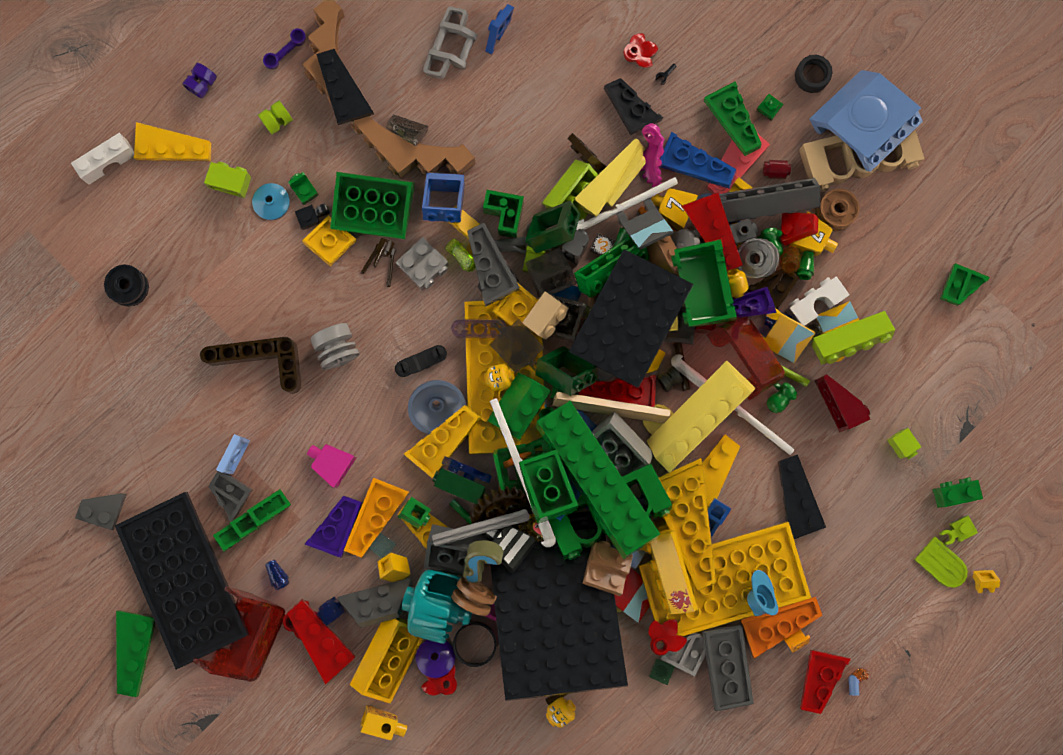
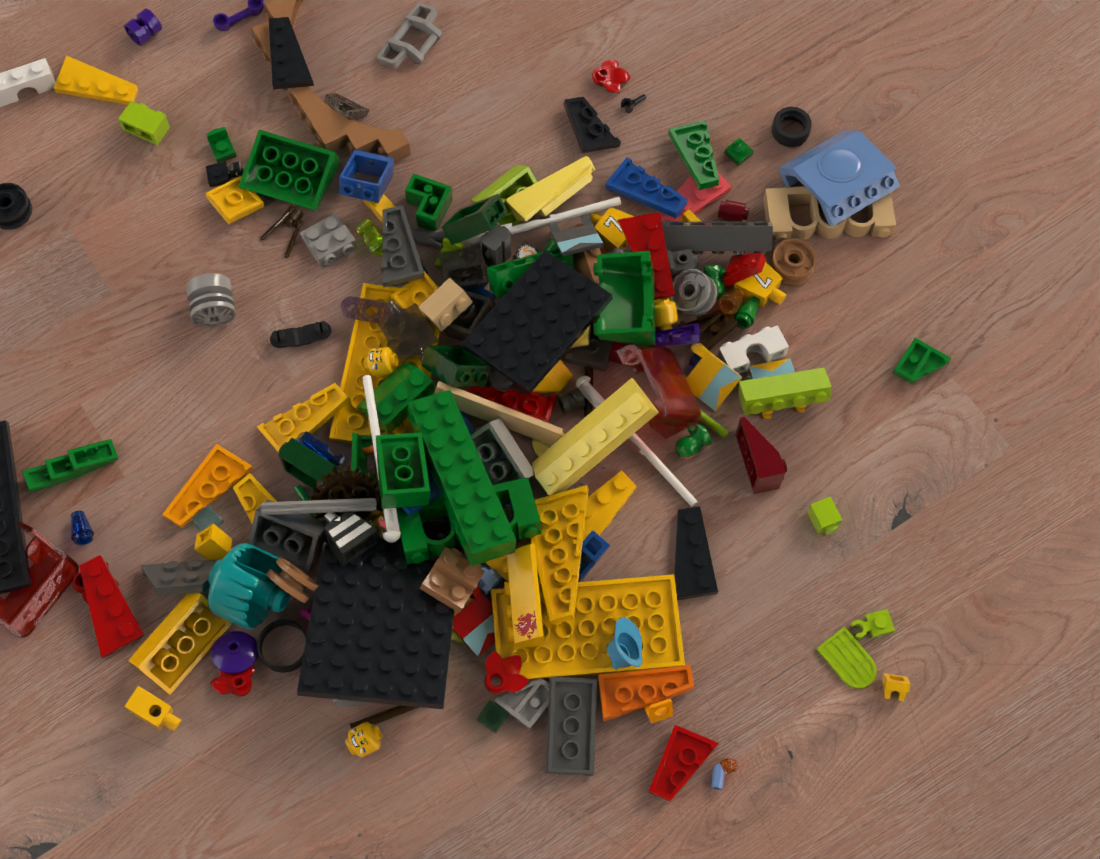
camera: 10 degrees right, 15 degrees down
dark brown beam [200,337,301,394] -> none
dark grey wing [208,471,253,522] -> none
light blue tile [216,434,250,475] -> none
dark azure dish [252,183,290,220] -> none
lime wheel [258,100,293,135] -> none
dark purple wing [305,496,363,558] -> none
dark pink torso [307,444,357,488] -> none
clear blue brick [317,596,346,626] -> none
green brick [398,497,431,528] -> none
sand blue dish [408,380,466,434] -> none
olive animal [463,540,504,583] -> none
blue wing [485,4,514,55] -> none
dark brown wing [567,133,607,172] -> none
dark pink plant [640,123,665,187] -> none
green brick [933,477,983,508] -> none

